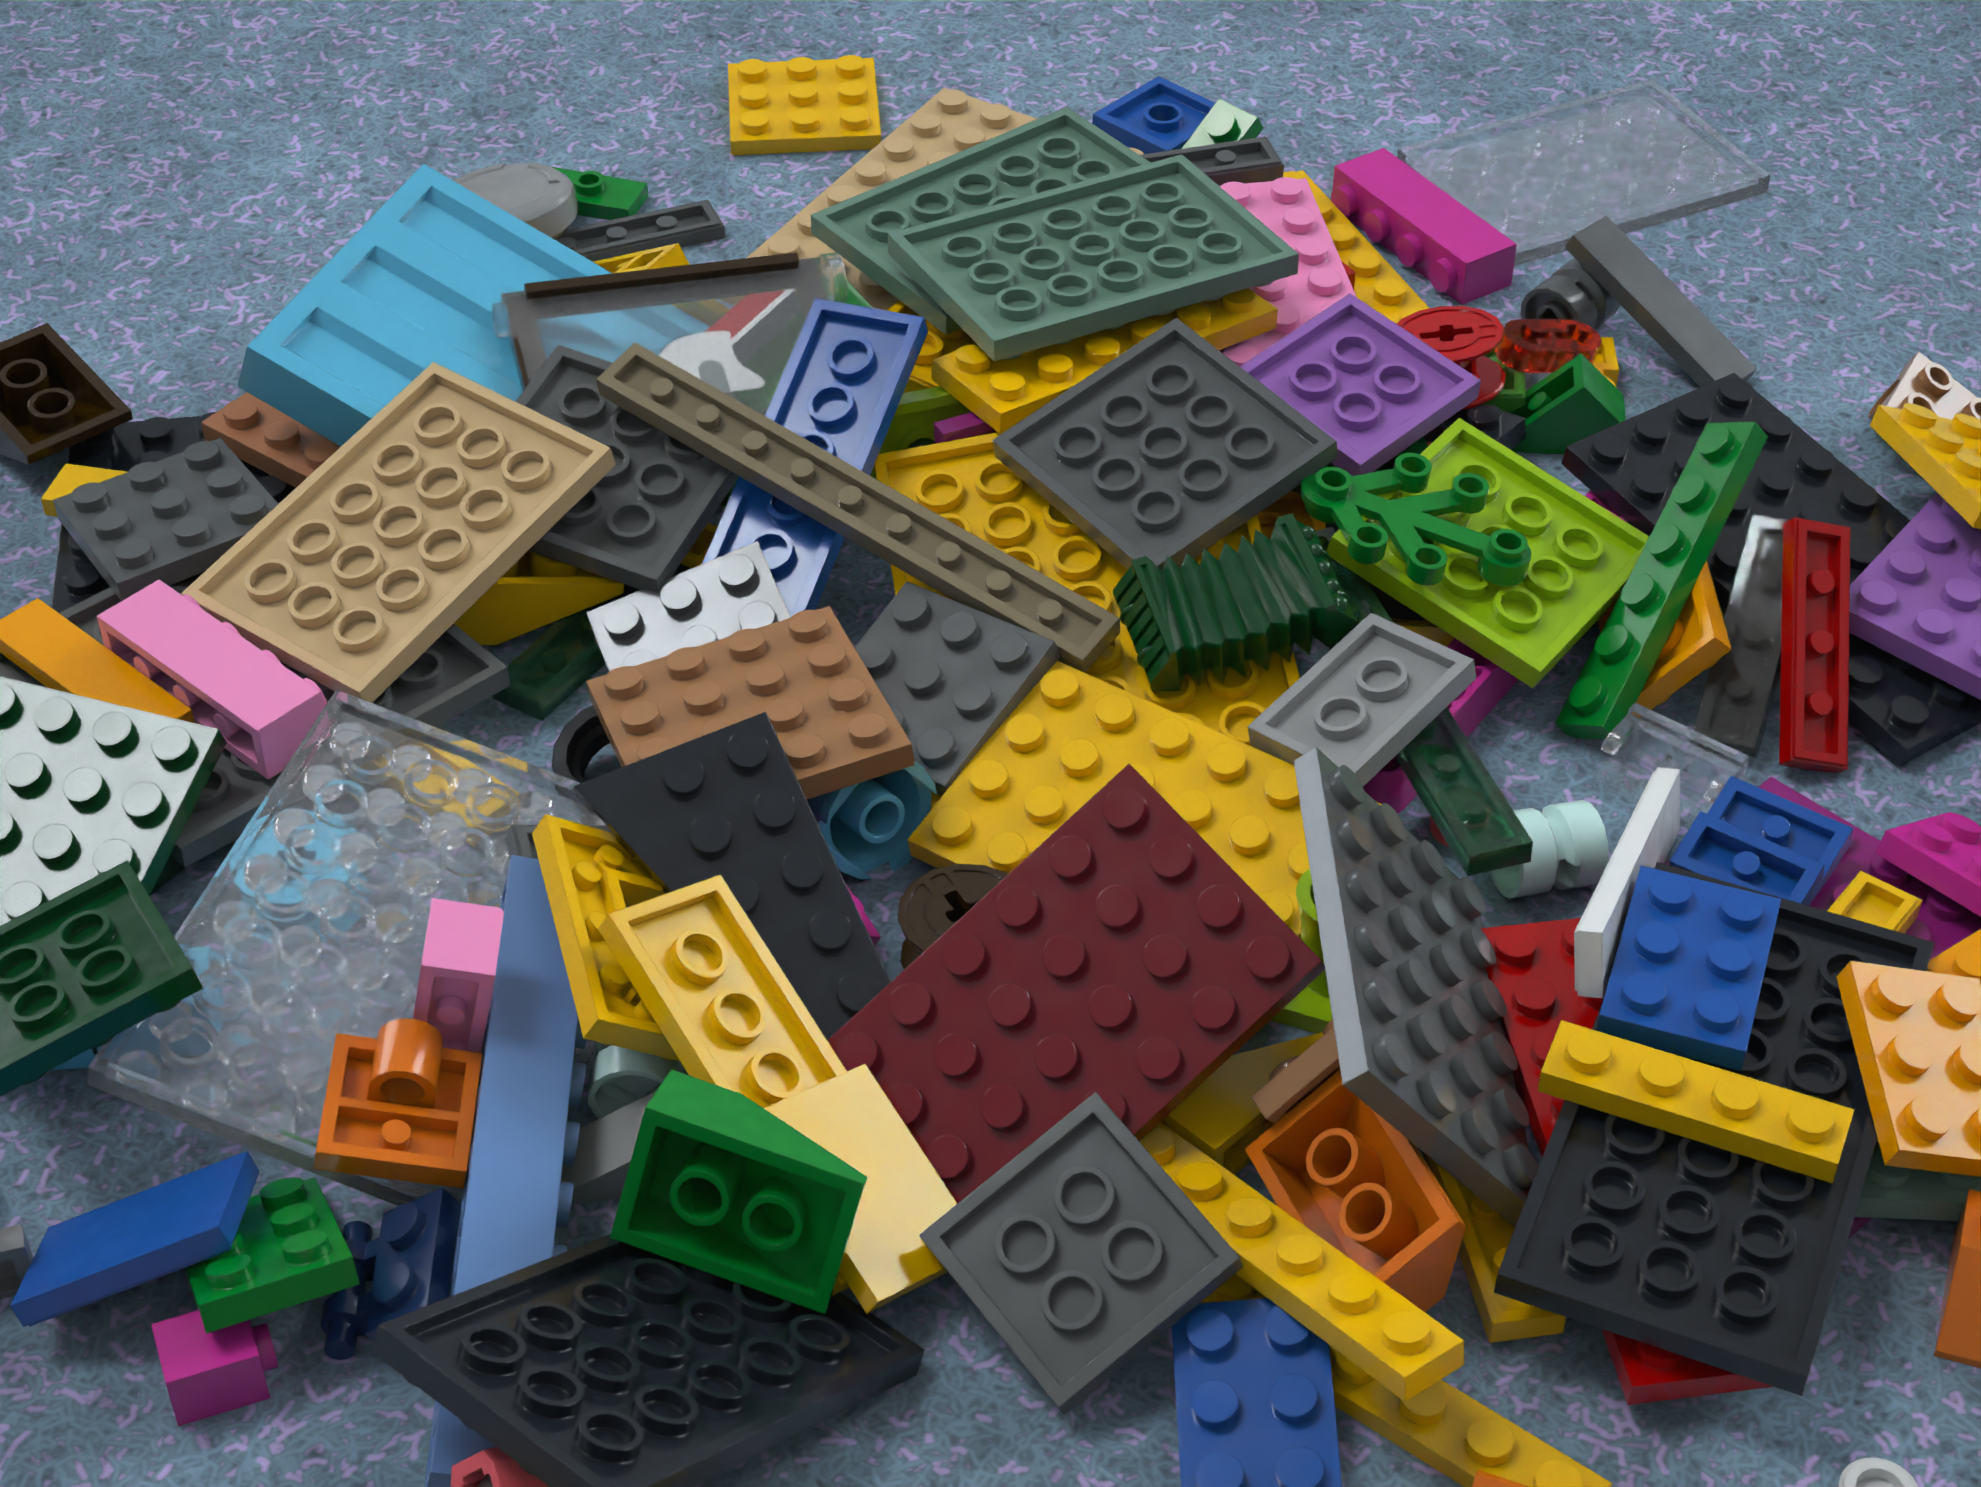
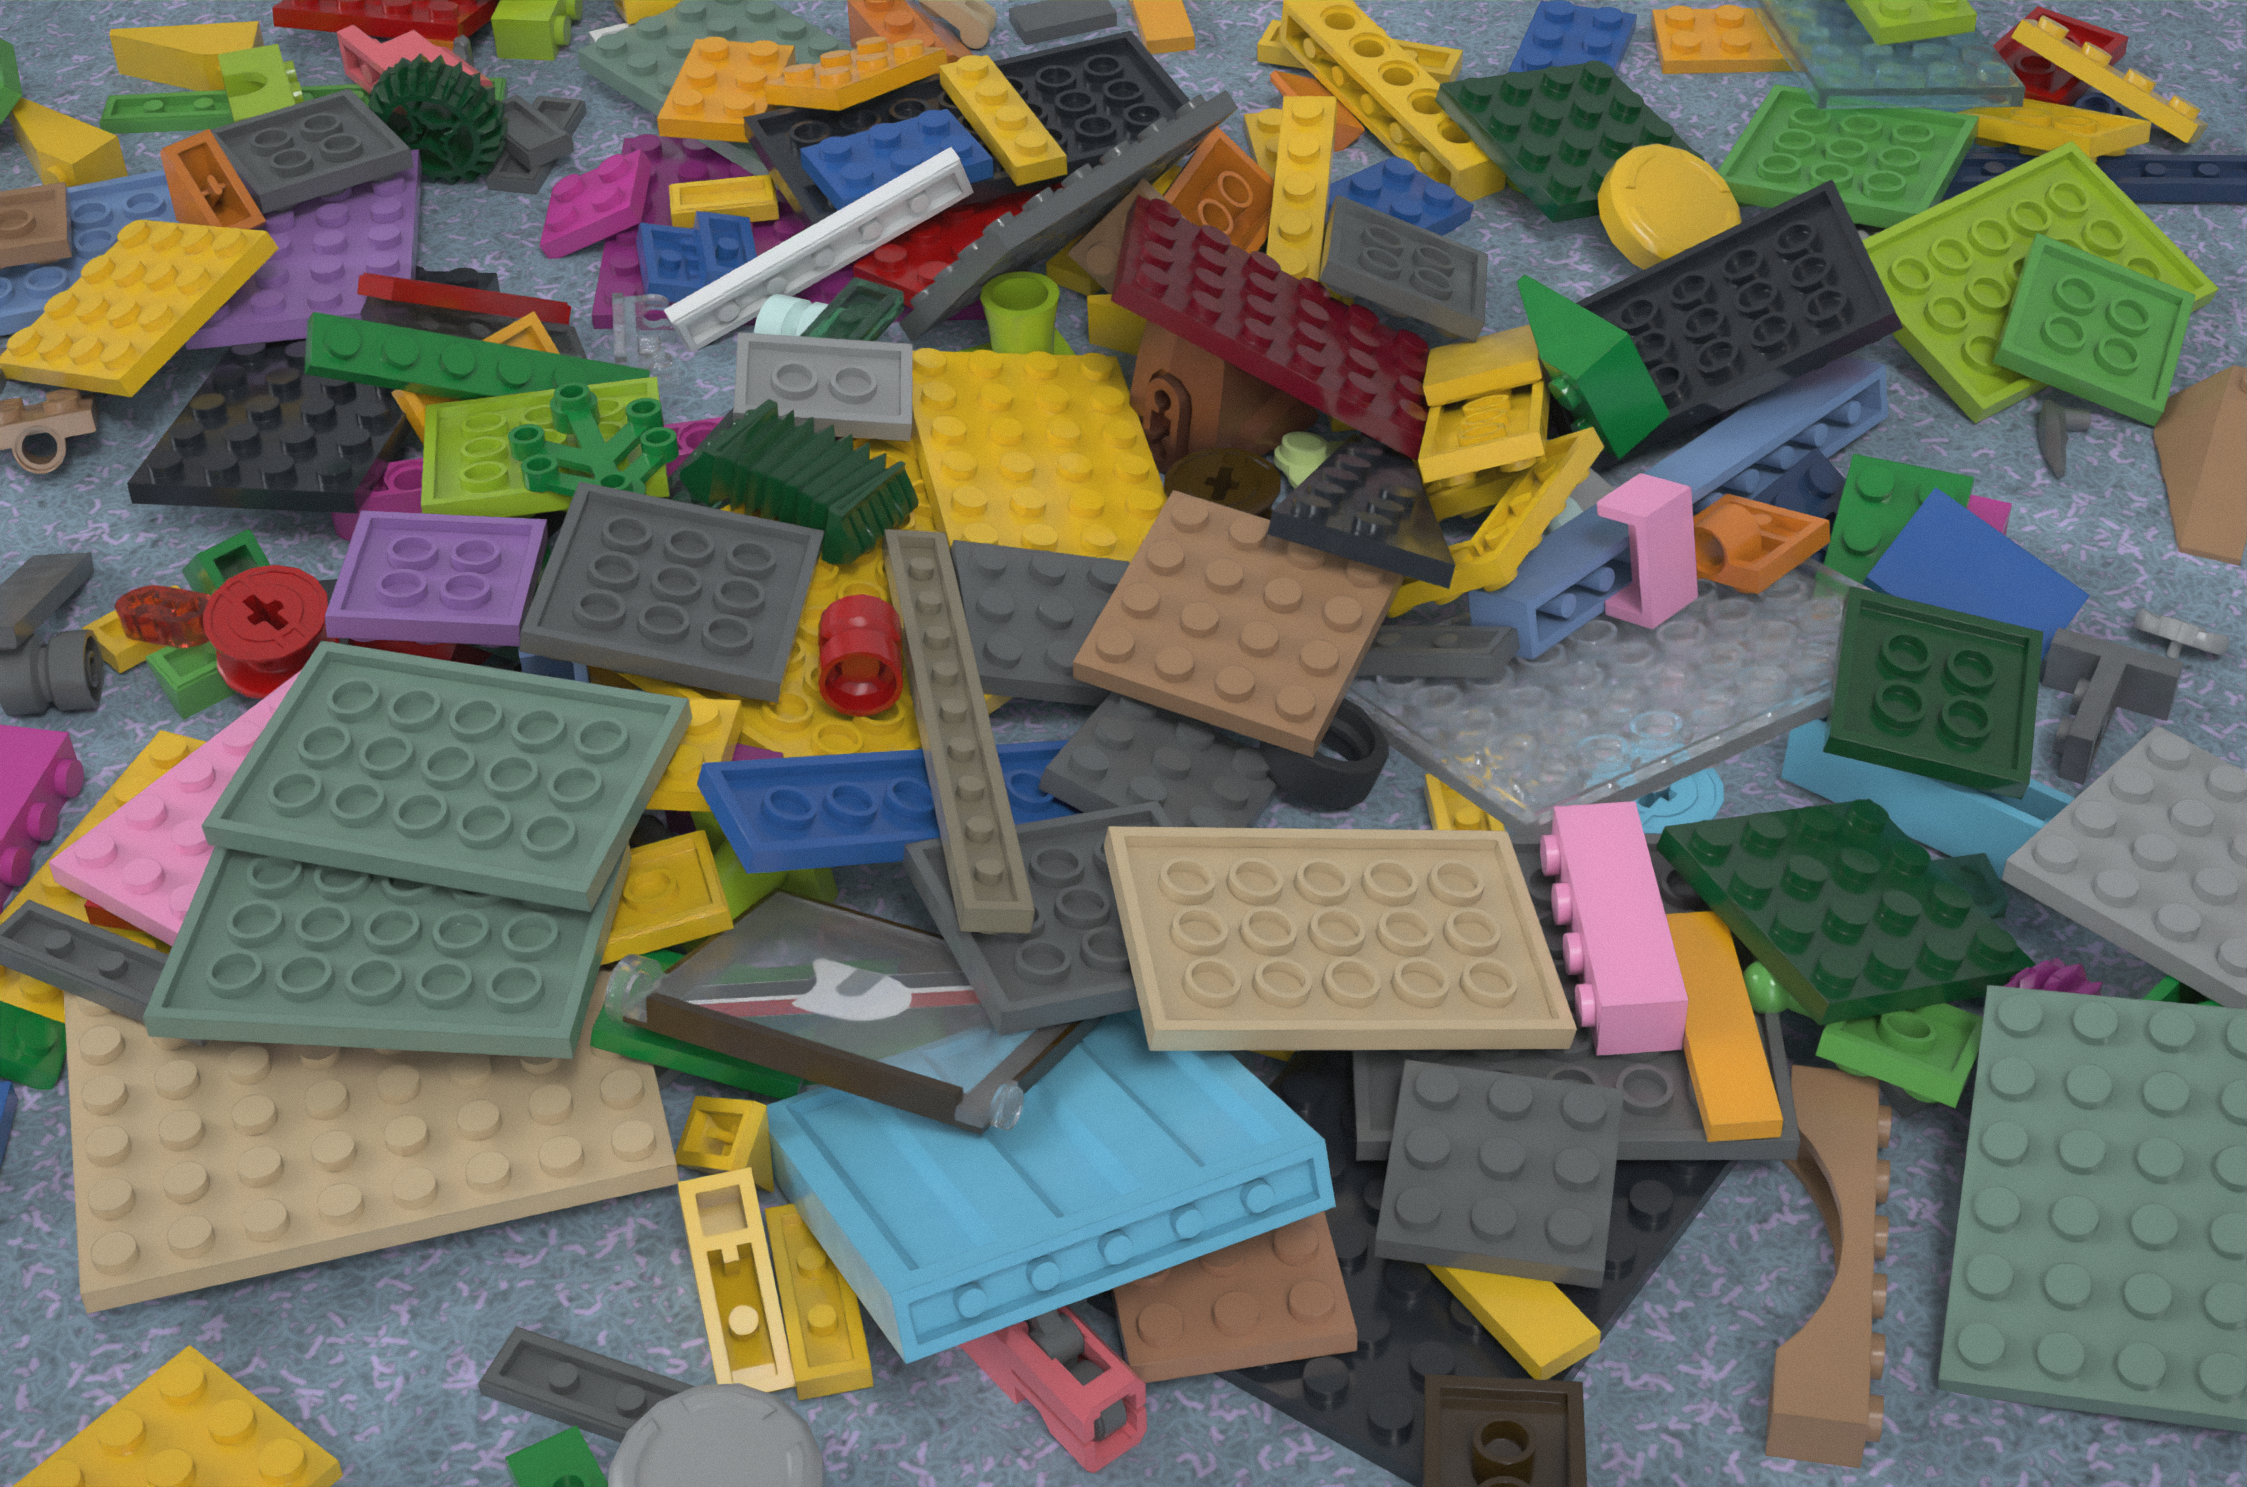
camera: 135 degrees left, 0 degrees up
none -> red wheel [818,594,903,717]

